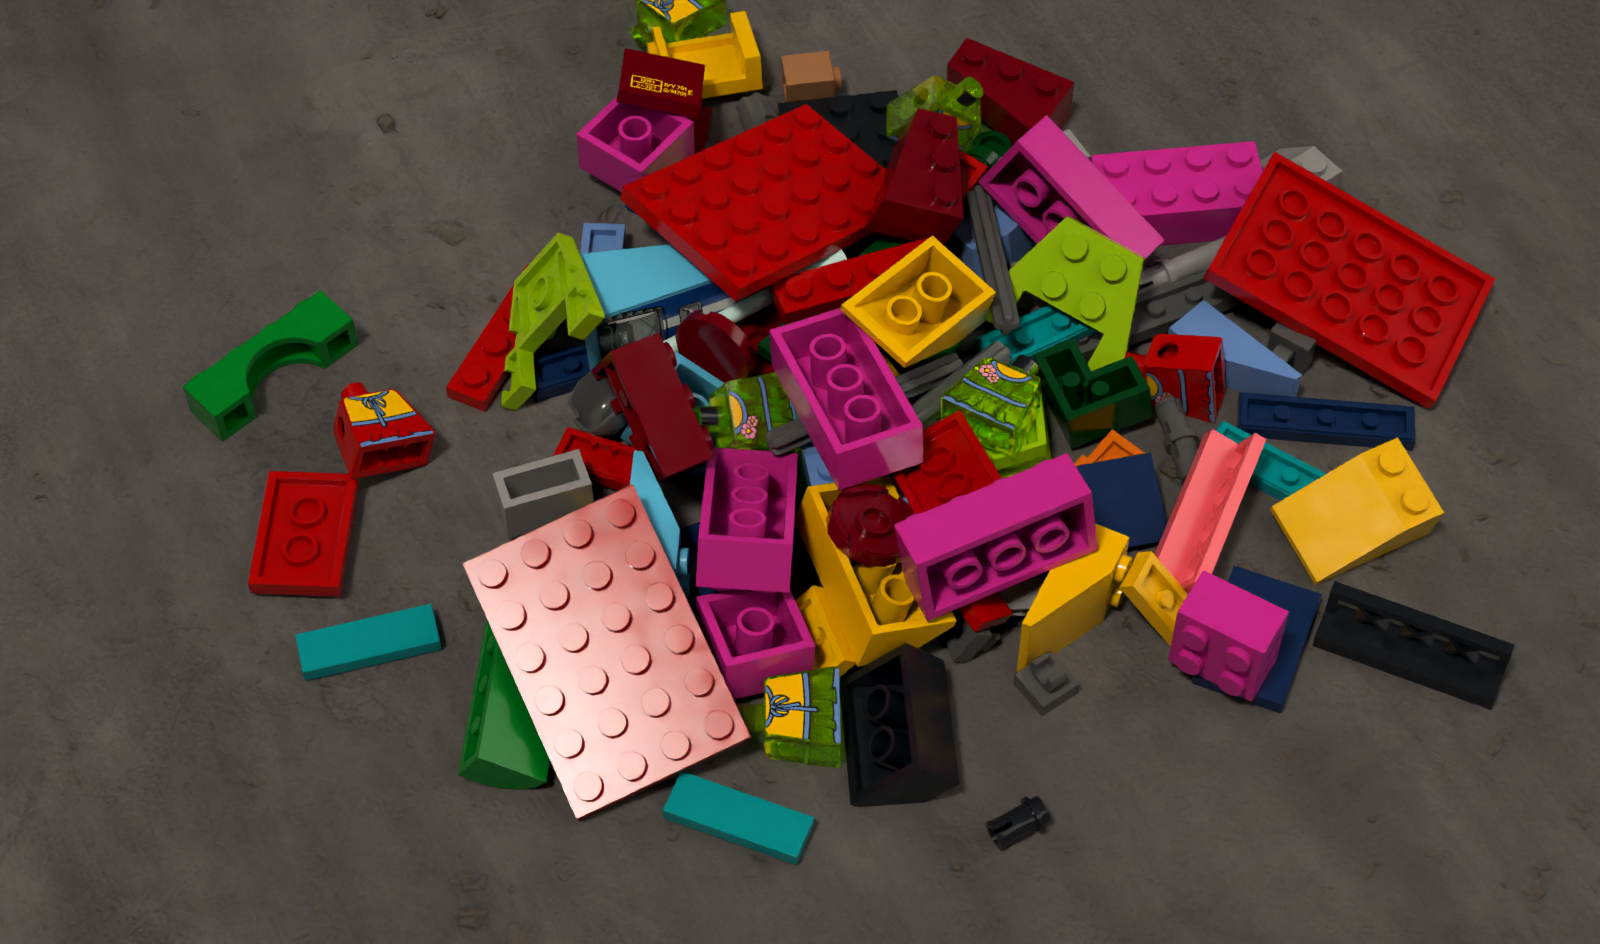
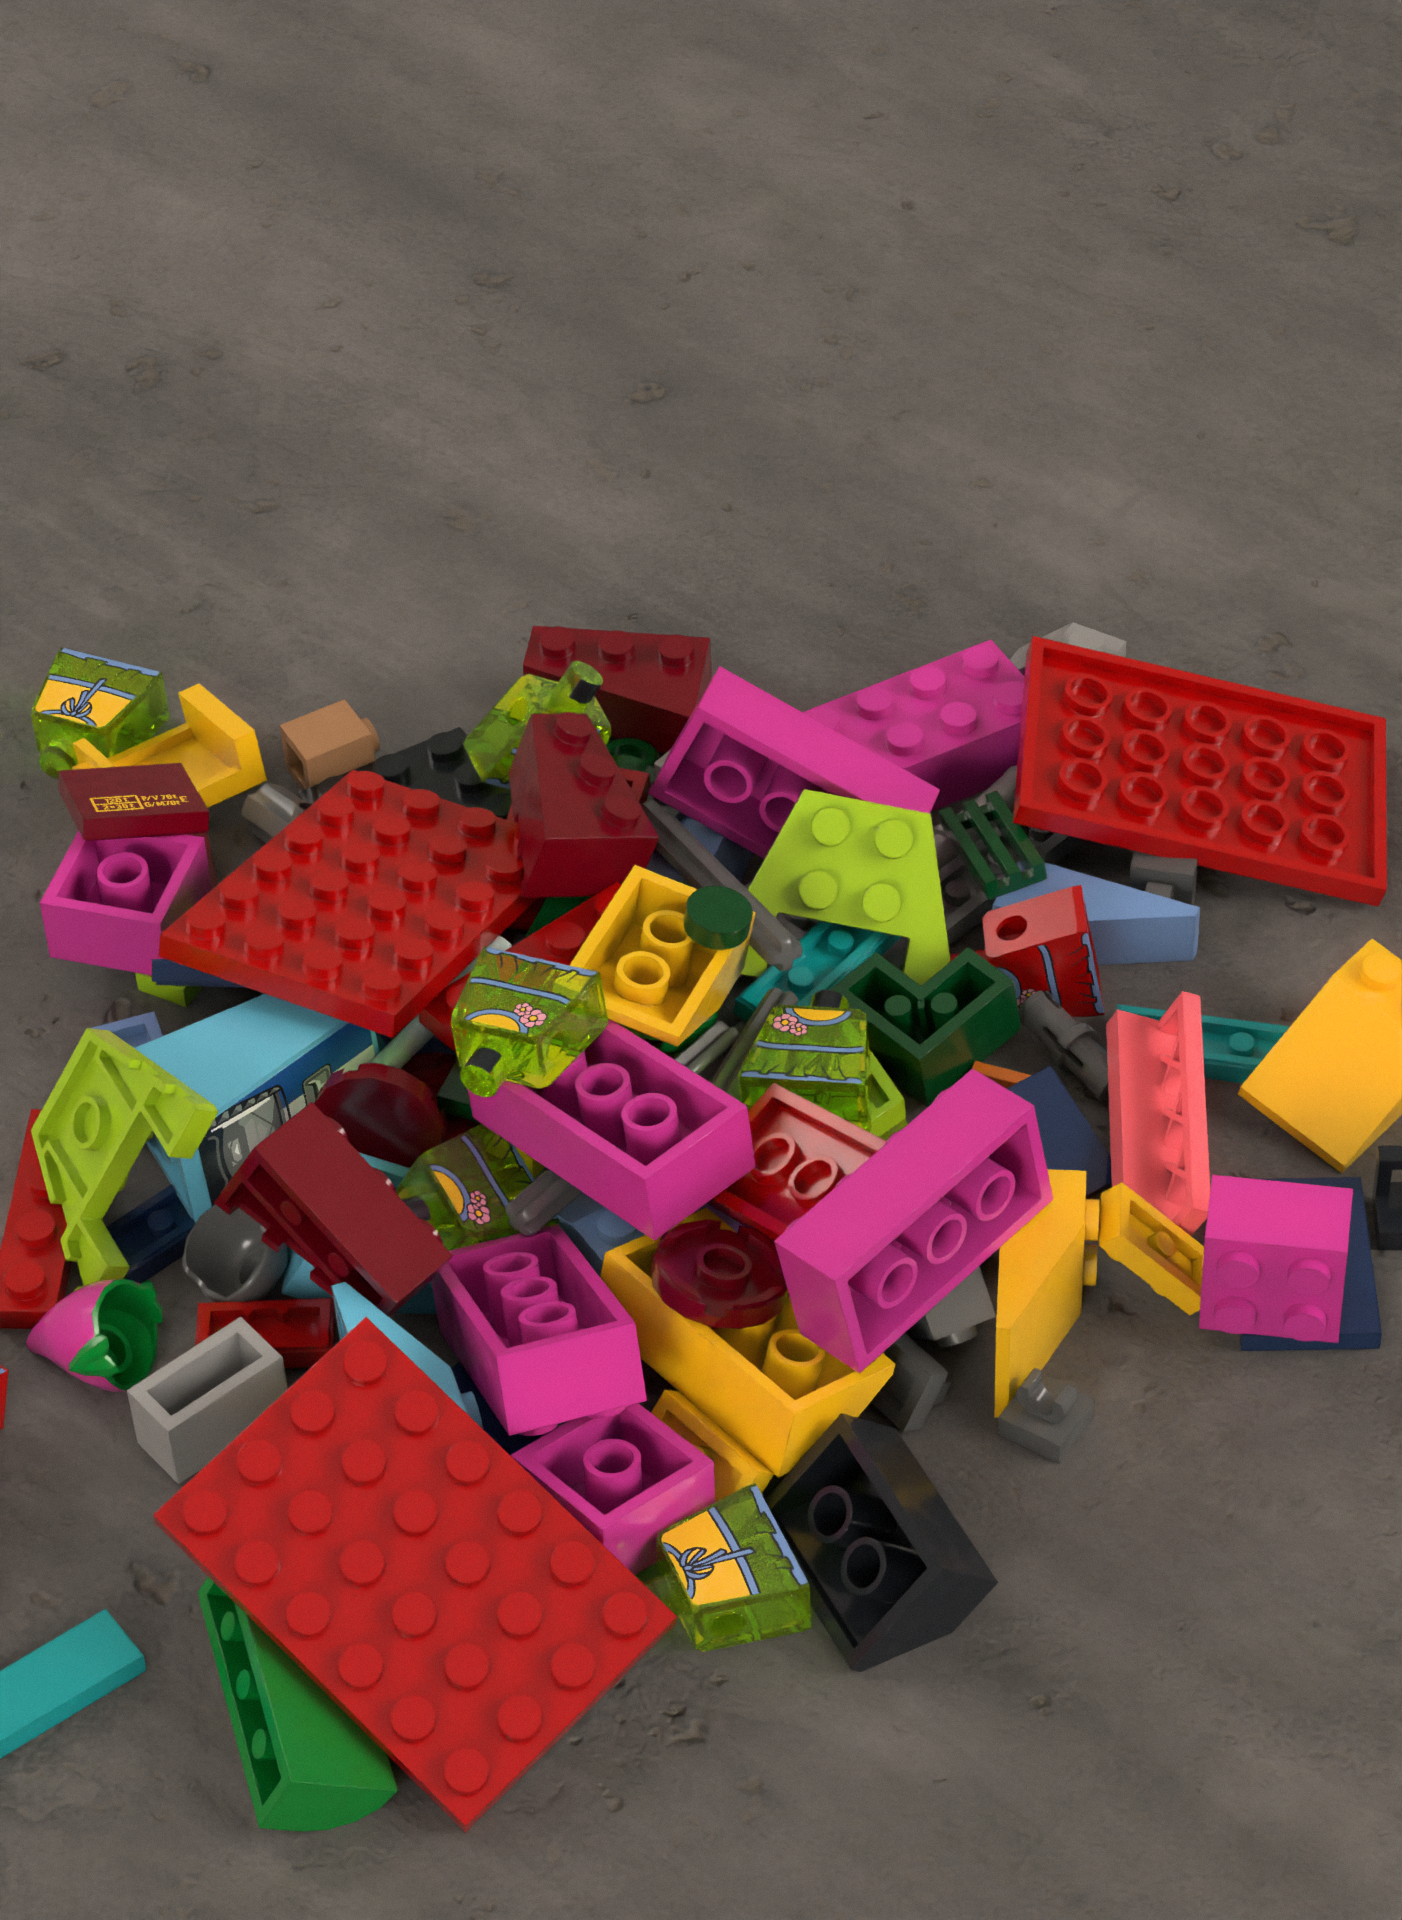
camera: 20 degrees left, 10 degrees down
teal tile [663,772,814,865] -> none
red tile [958,592,1013,632] -> none
black pin [985,796,1051,850] -> none
dark blue tile [1237,392,1415,451] -> none
none -> green hat [26,1279,163,1392]
none -> clear neon green torso [451,947,609,1097]
none -> dark green tile [683,886,753,950]
none -> dark green tile [939,790,1047,900]

